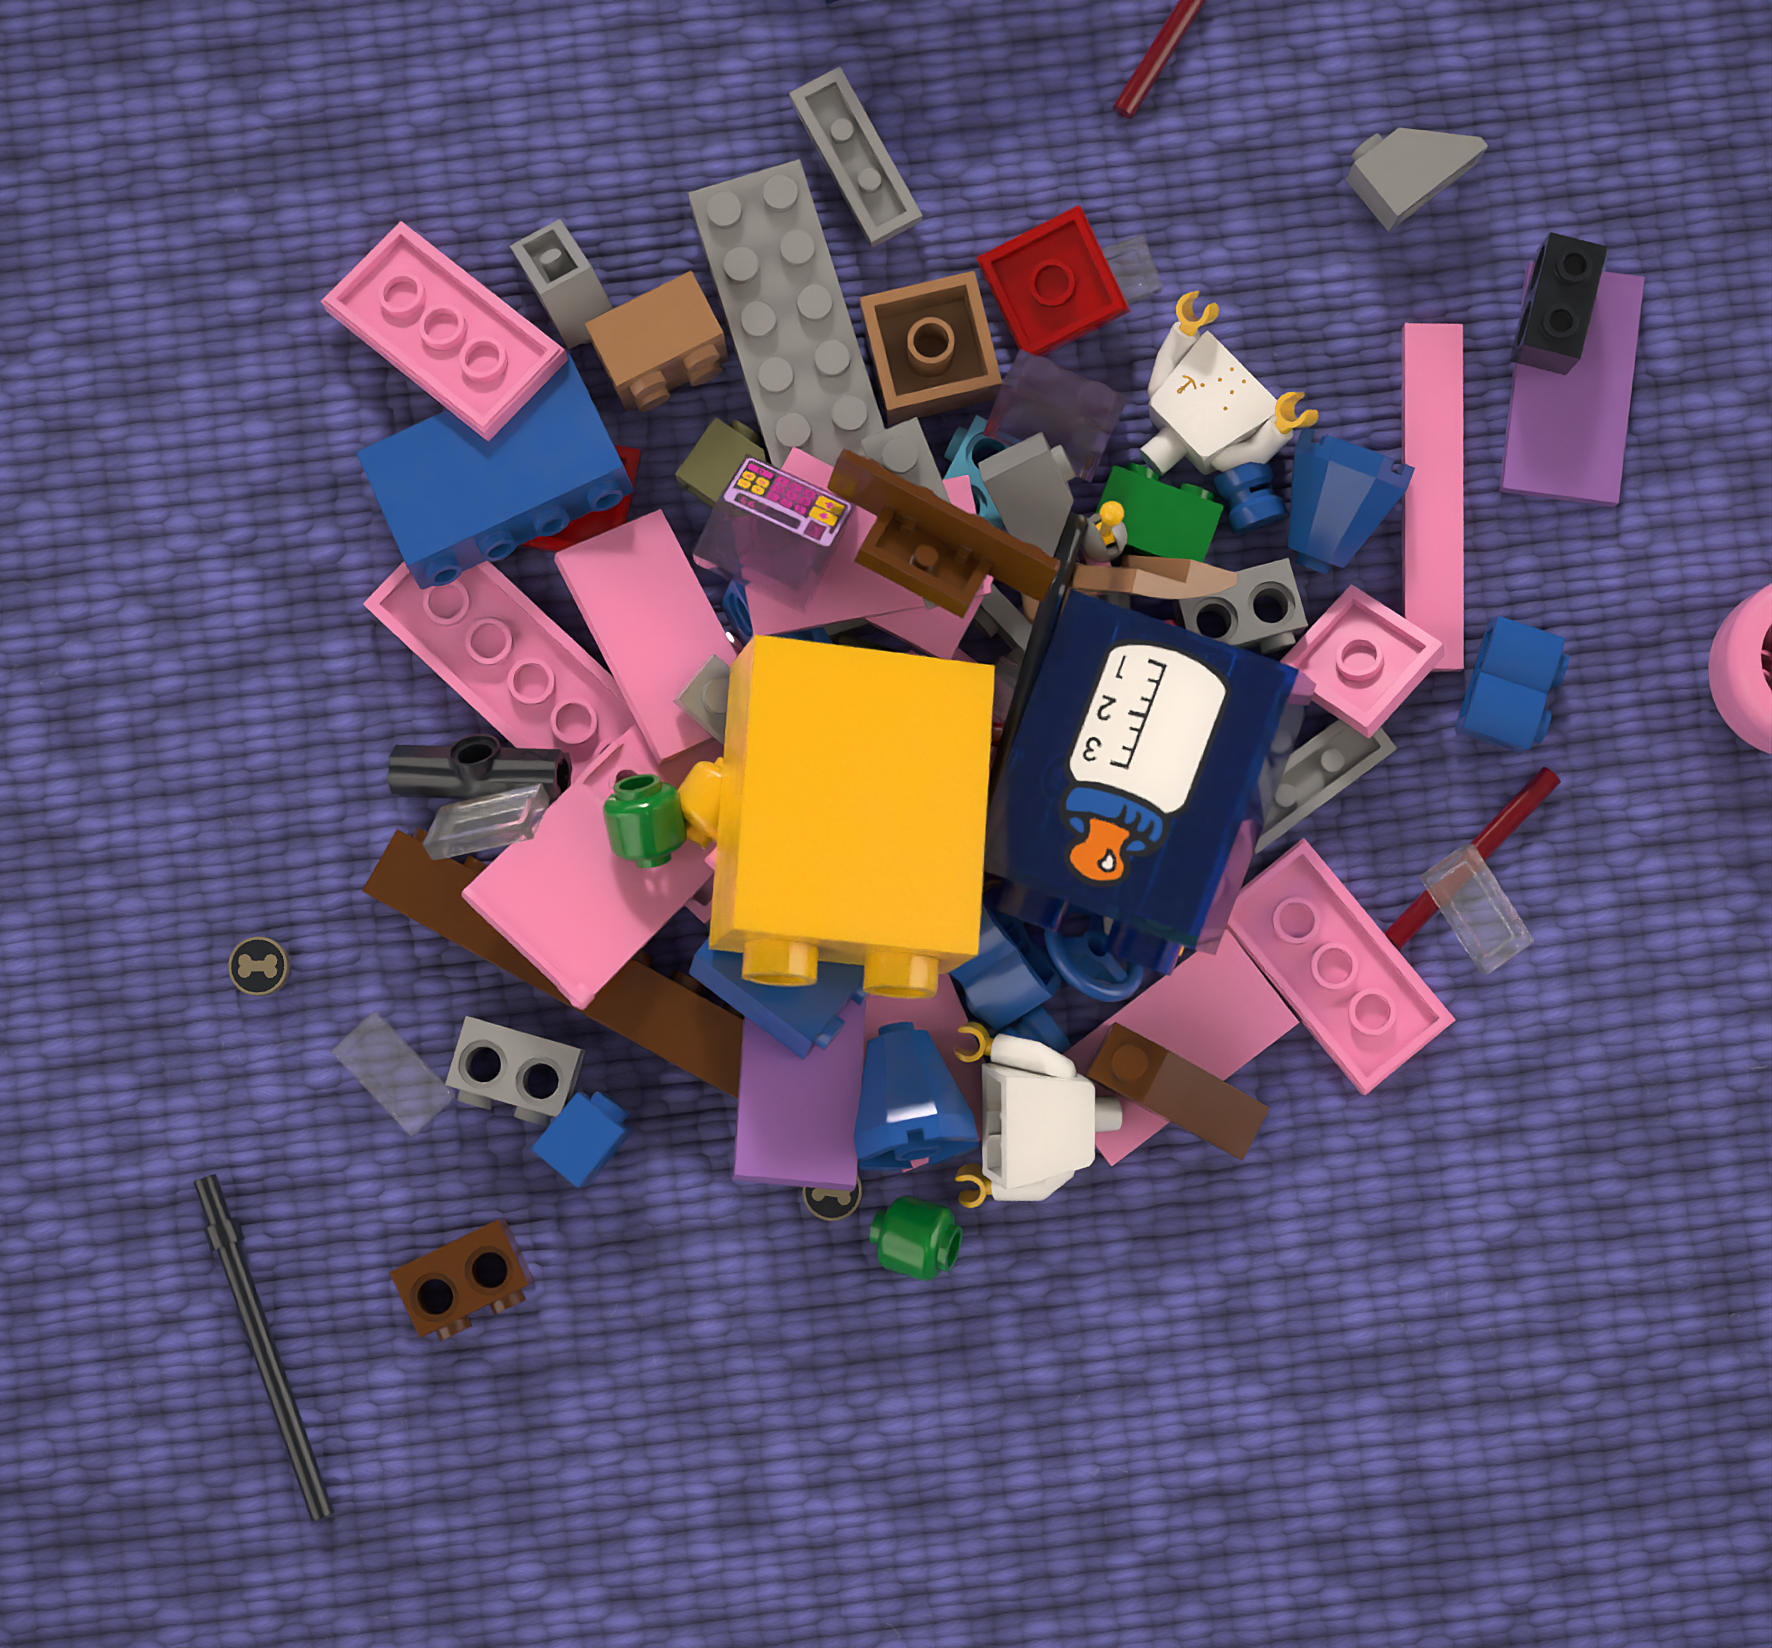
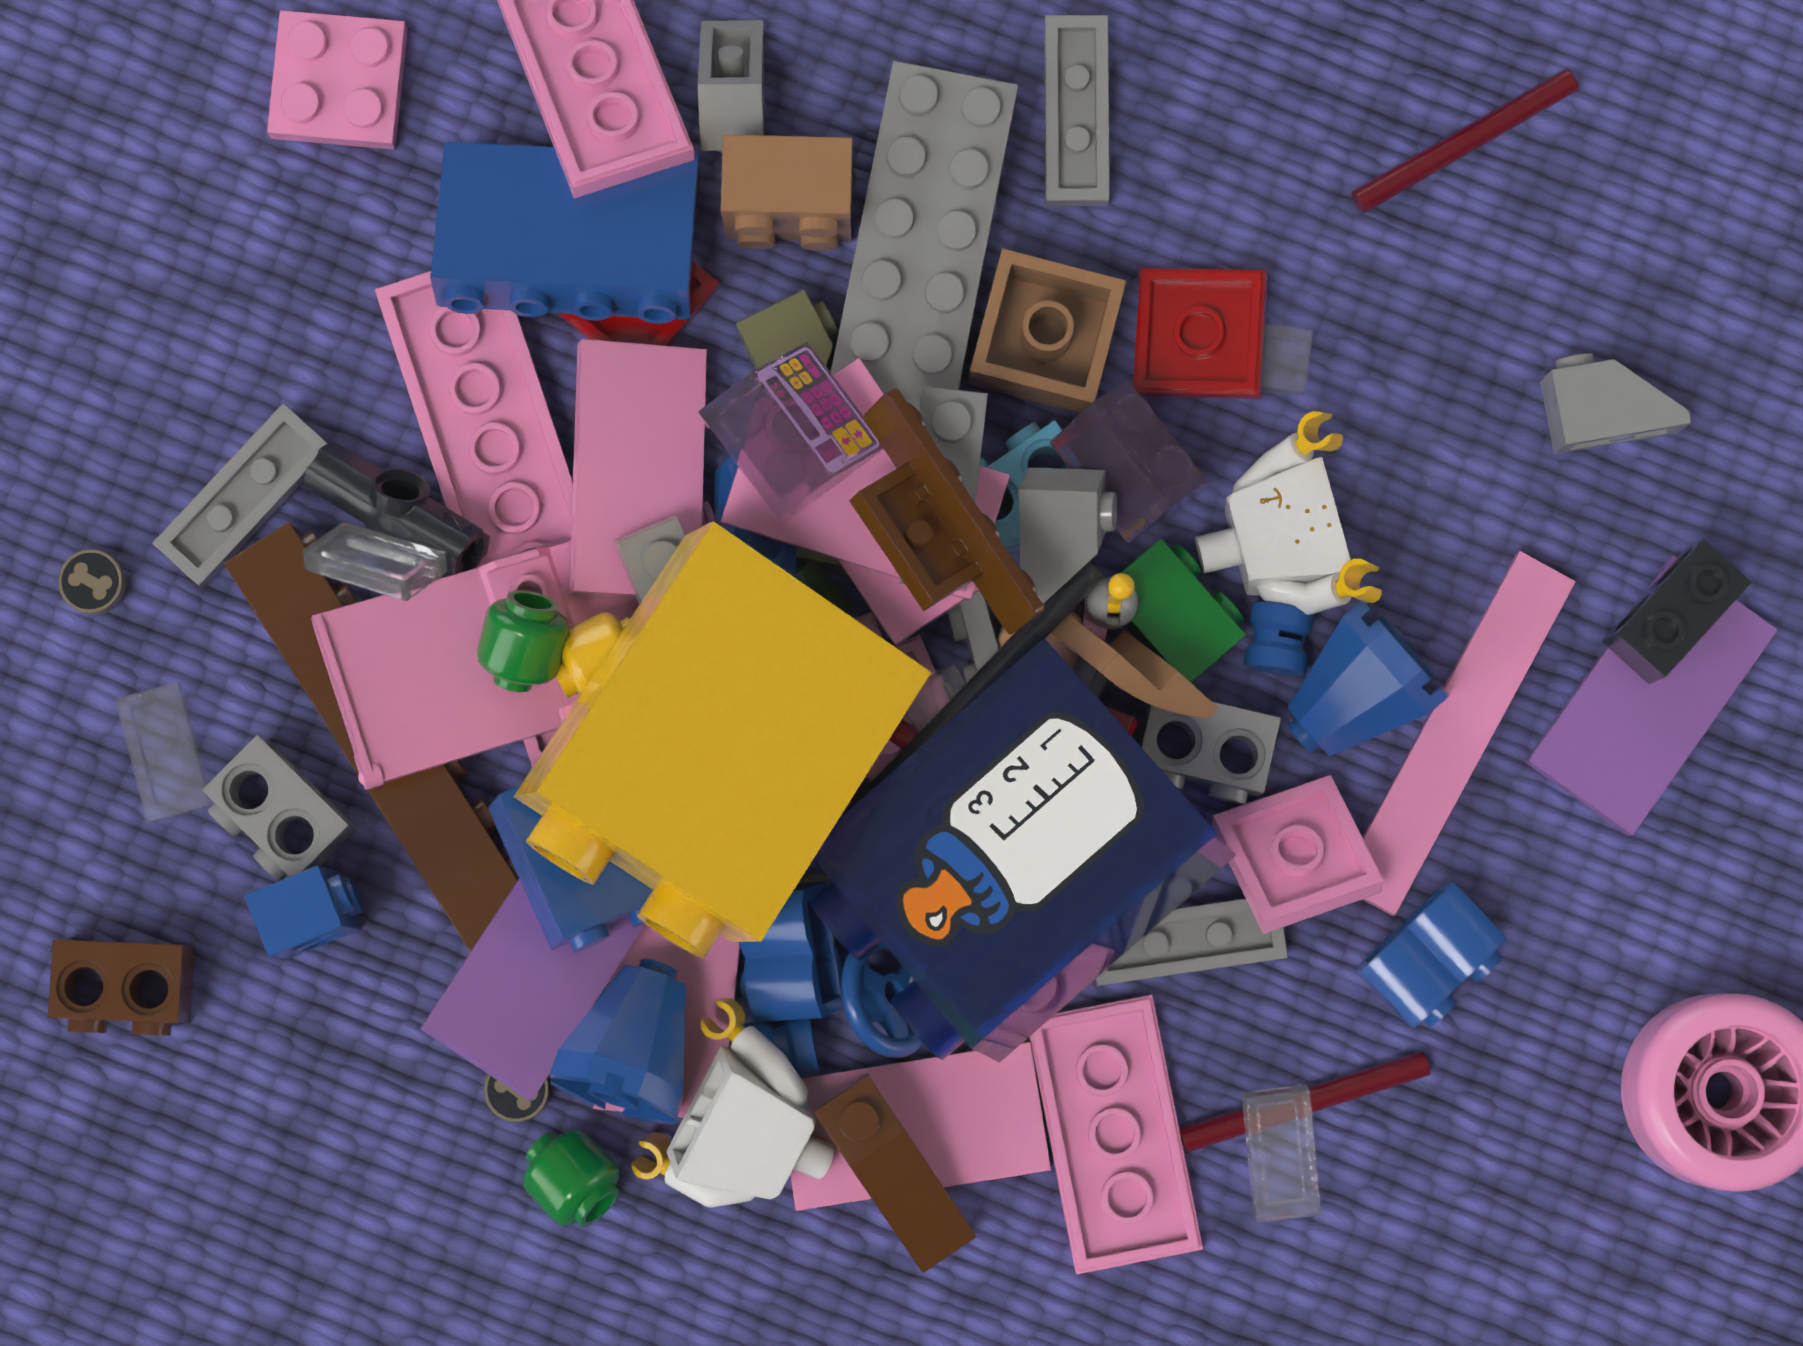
camera: 25 degrees right, 0 degrees up
none -> light grey plate [152,404,327,589]
none -> bright pink plate [267,10,408,150]

